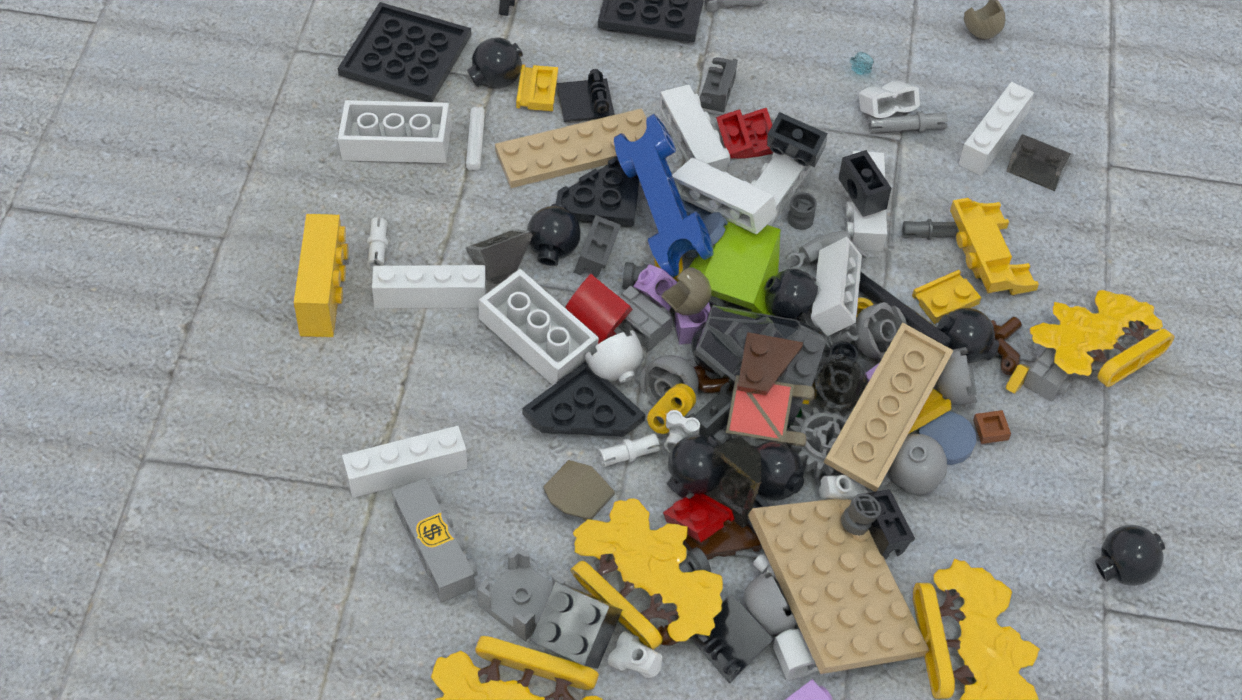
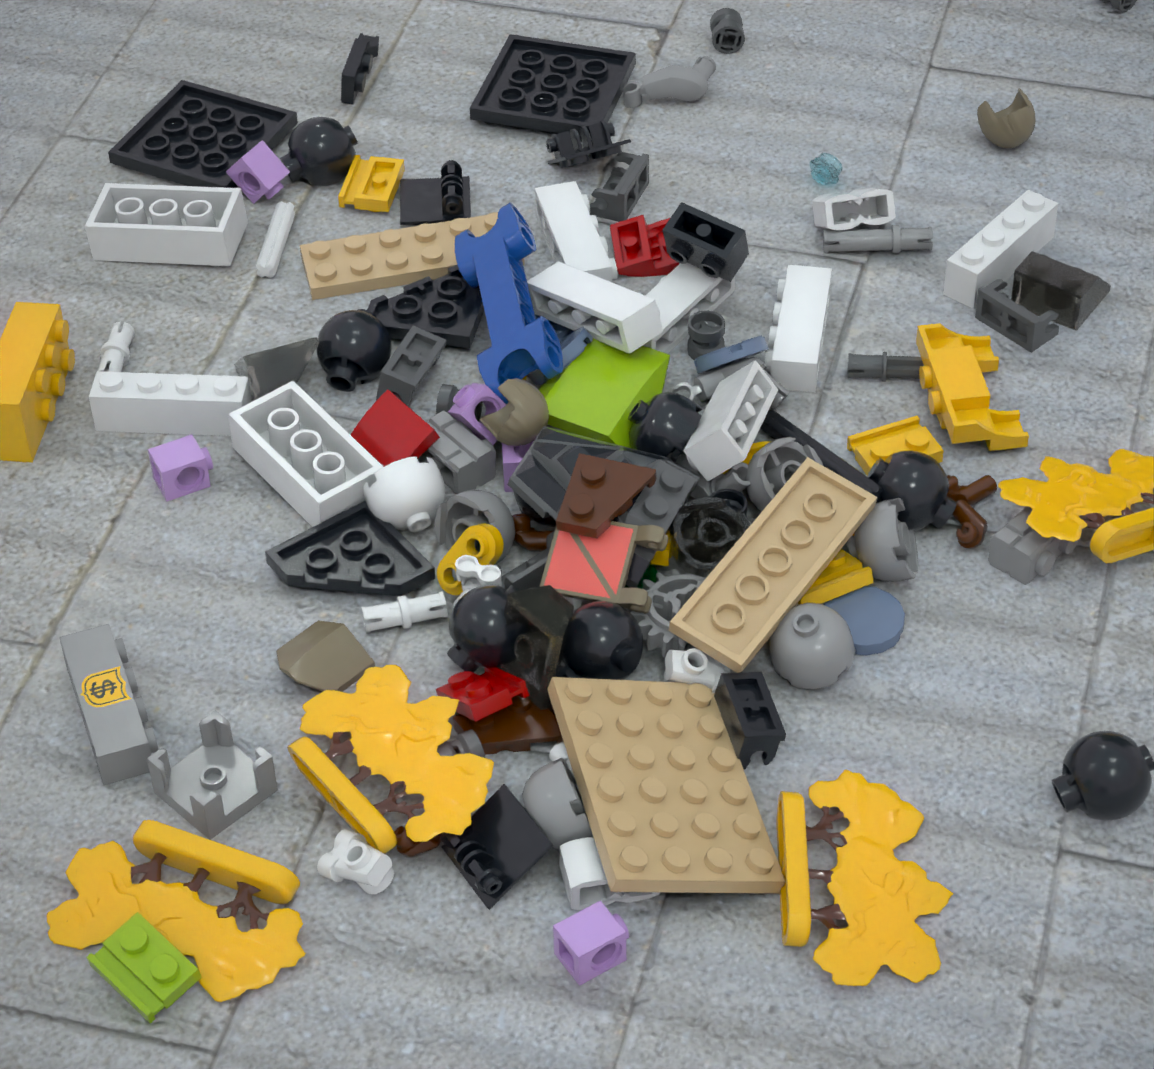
camera: 10 degrees right, 10 degrees down
white brick [342,426,467,498] -> none
brick [530,582,622,669] -> none
black brick [838,150,892,217] -> none
dark grey wheel [841,493,881,536] -> none
dark orange plate [973,410,1011,444] -> none
yellow tile [1005,364,1030,394] -> none
none -> lavender brick [148,434,213,502]
none -> lavender brick [226,140,290,204]
none -> black hinge [546,121,631,168]
none -> sand blue tile [694,335,769,374]
none -> dark grey hinge [975,279,1059,353]

